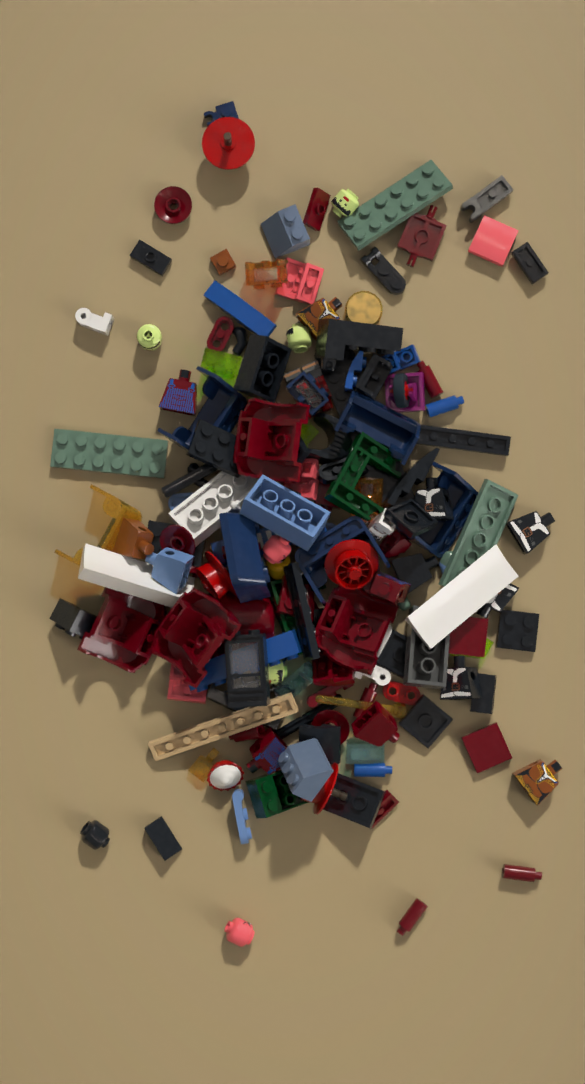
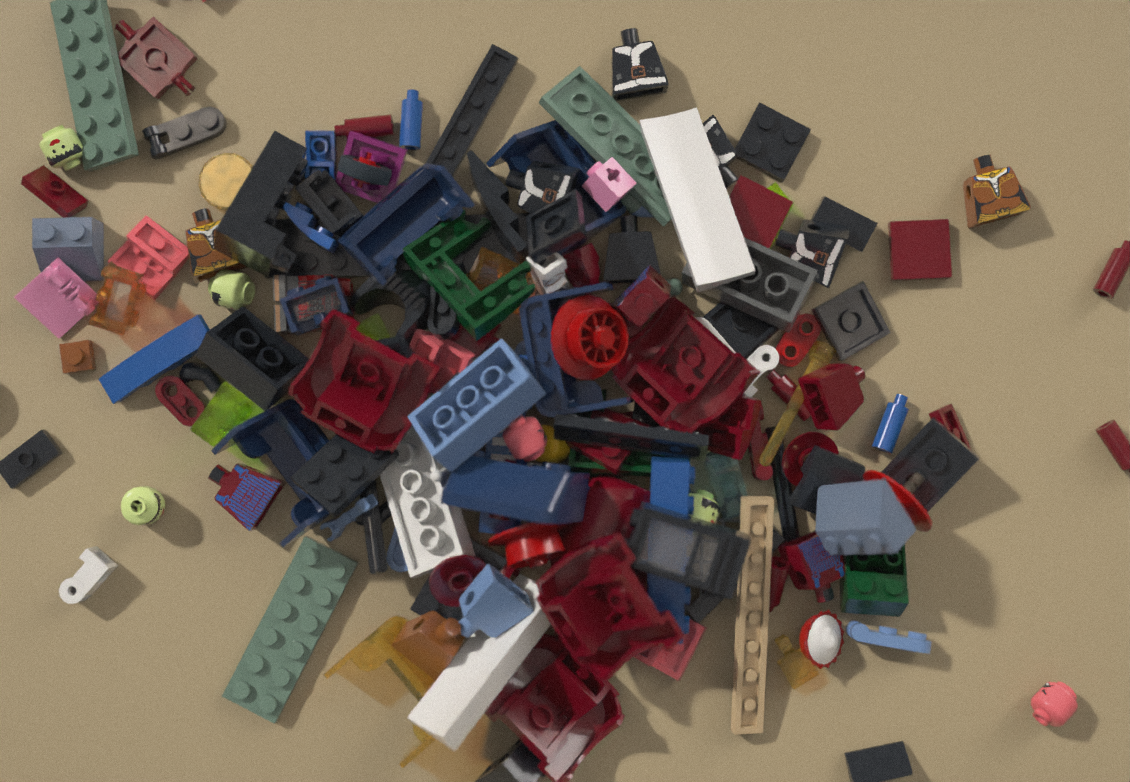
camera: 70 degrees left, 0 degrees up
clear light blue slope [346,742,385,764] -> none
none -> bright pink hinge [14,257,102,339]
none -> medium blue piece [320,494,378,542]
none -> bright pink brick [582,157,636,212]

